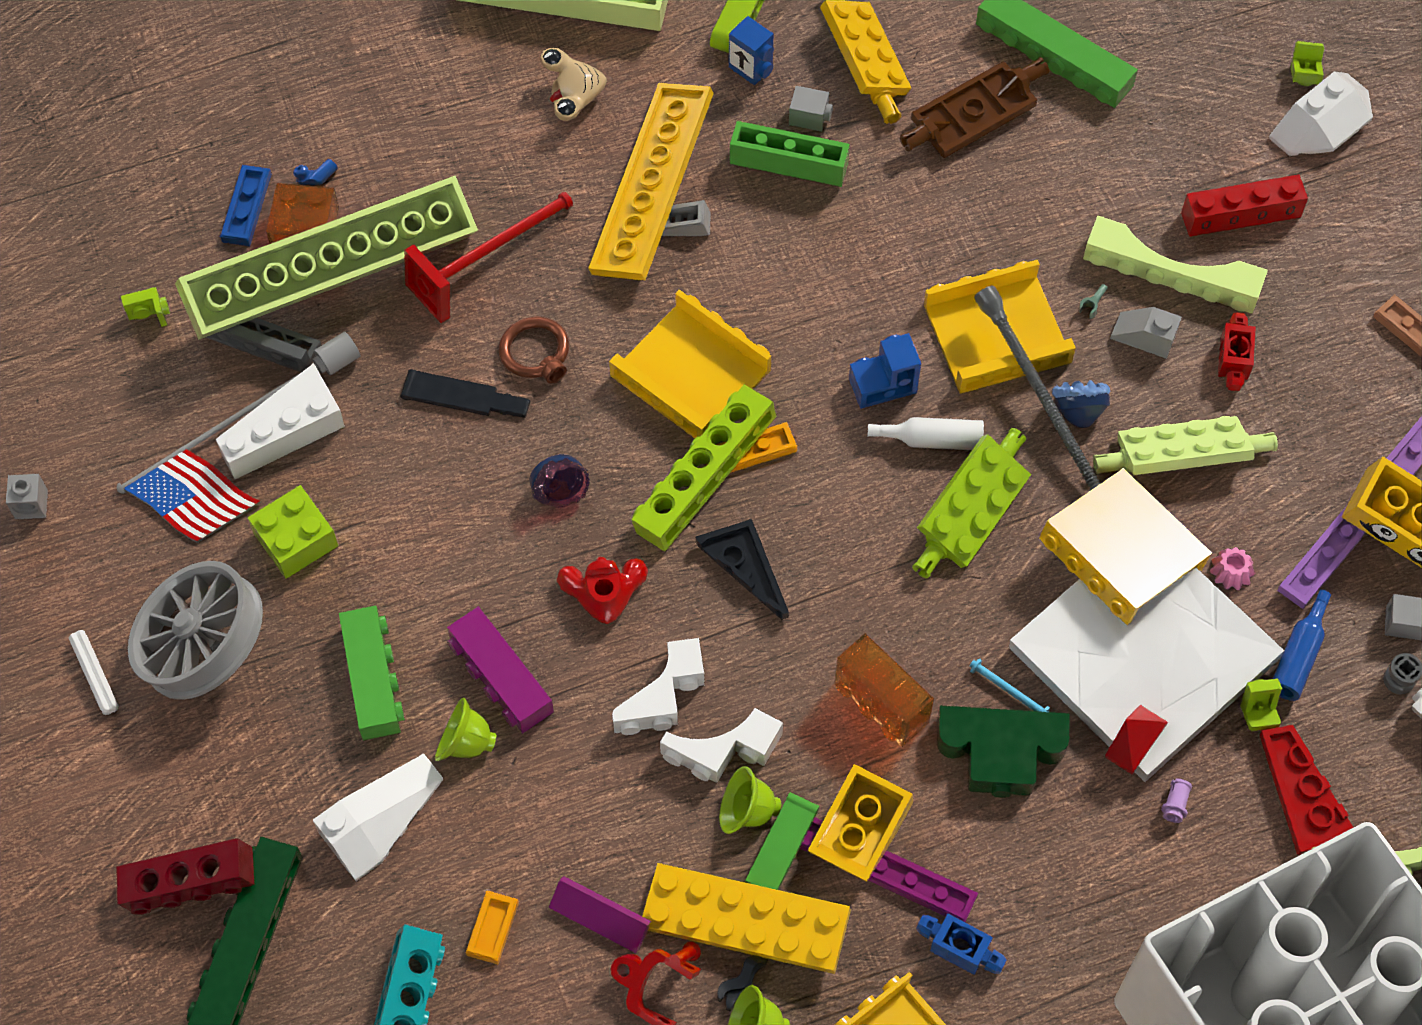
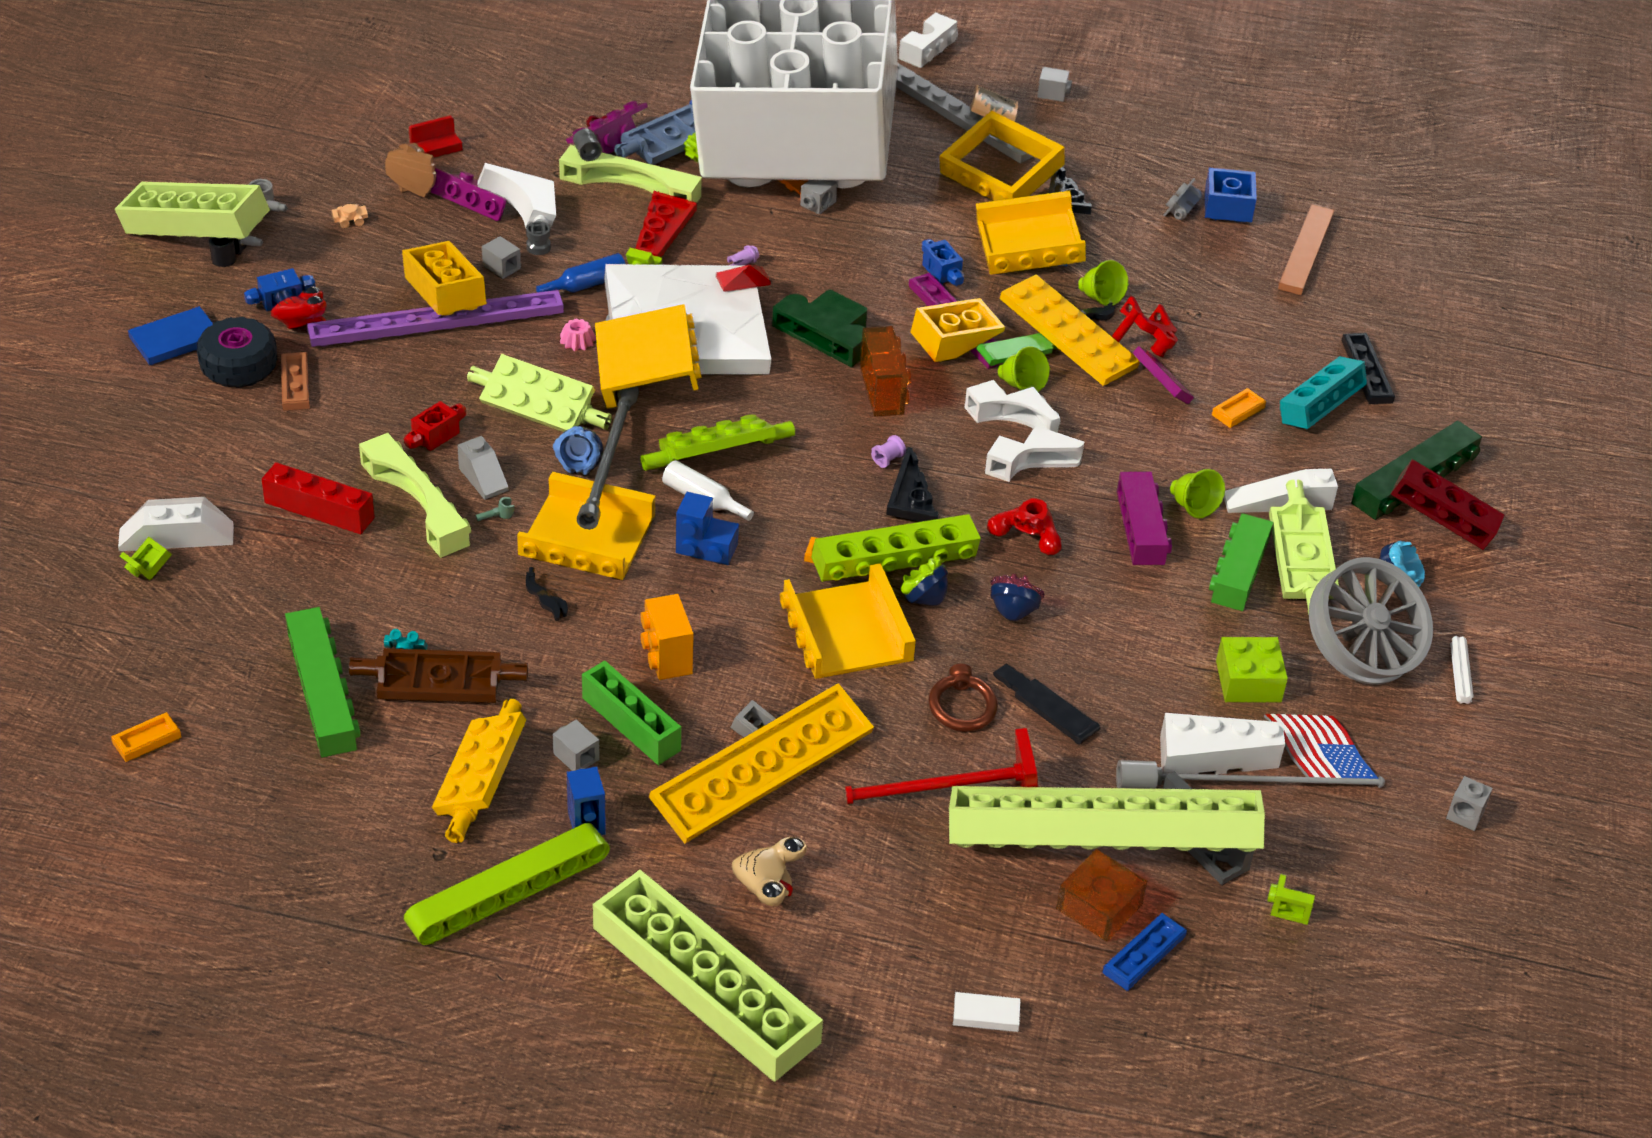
camera: 150 degrees left, 20 degrees down
blue arm [293,159,338,186] -> none
medium azure axle [970,659,1050,712] -> none
none -> teal piece [384,629,428,650]
none -> black hair [526,567,568,621]
none -> light orange brick [640,594,693,680]
none -> lavender bush [871,435,906,468]
none -> dark blue hair [901,556,948,606]
none -> white tile [953,992,1020,1032]
none -> yellowish green plate [1269,480,1339,615]
none -> medium azure hair [1379,541,1425,587]

